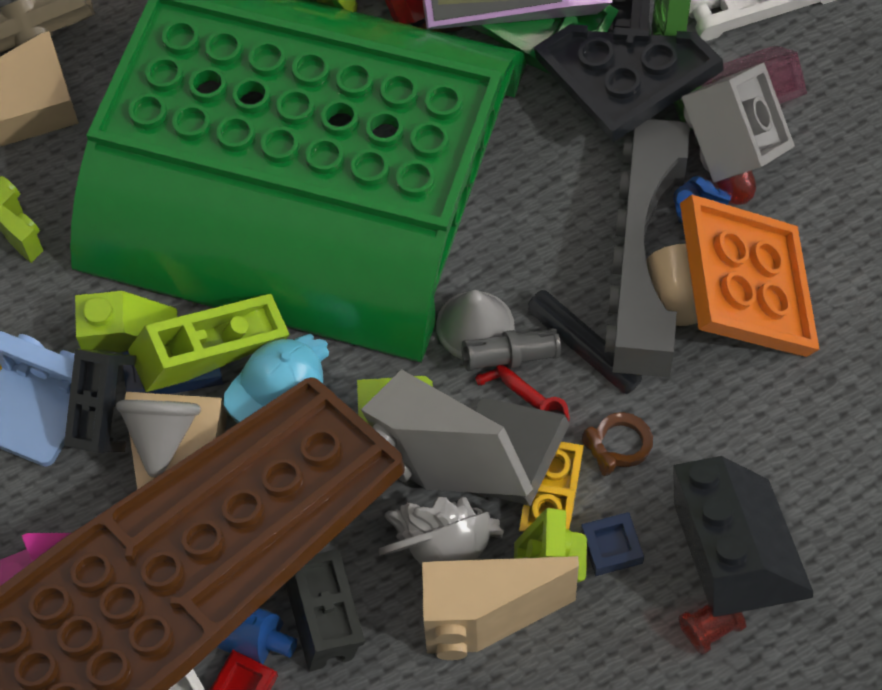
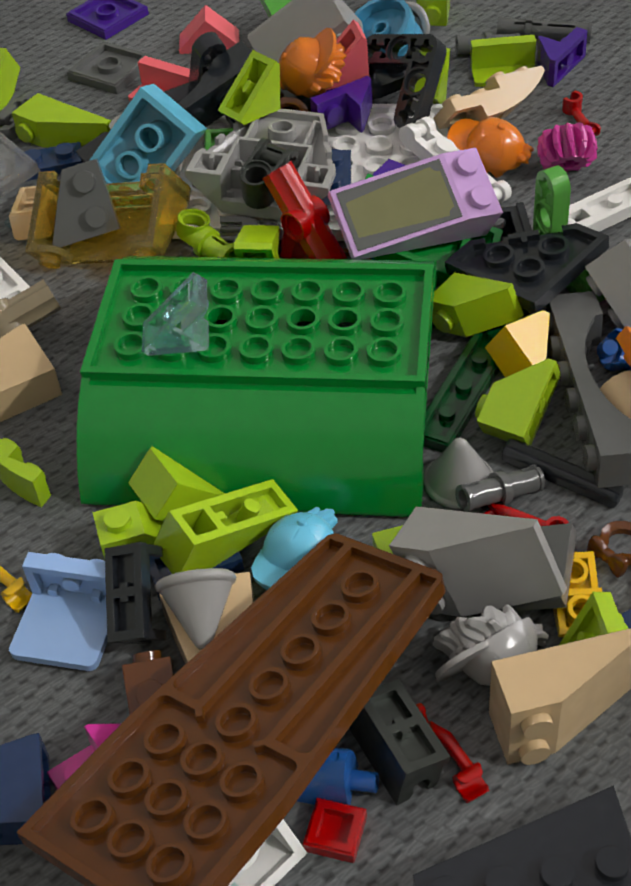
camera: 10 degrees left, 15 degrees down
none -> reddish brown bracket [122,650,174,715]
none -> lime slope [128,446,225,521]
none -> clear light blue slope [142,272,209,356]
none -> red piece [416,703,490,803]
none -> dark green tile [424,308,533,452]
none -> lime slope [432,272,524,337]
none -> lime slope [475,358,561,446]
none -> yellow slope [485,310,550,377]

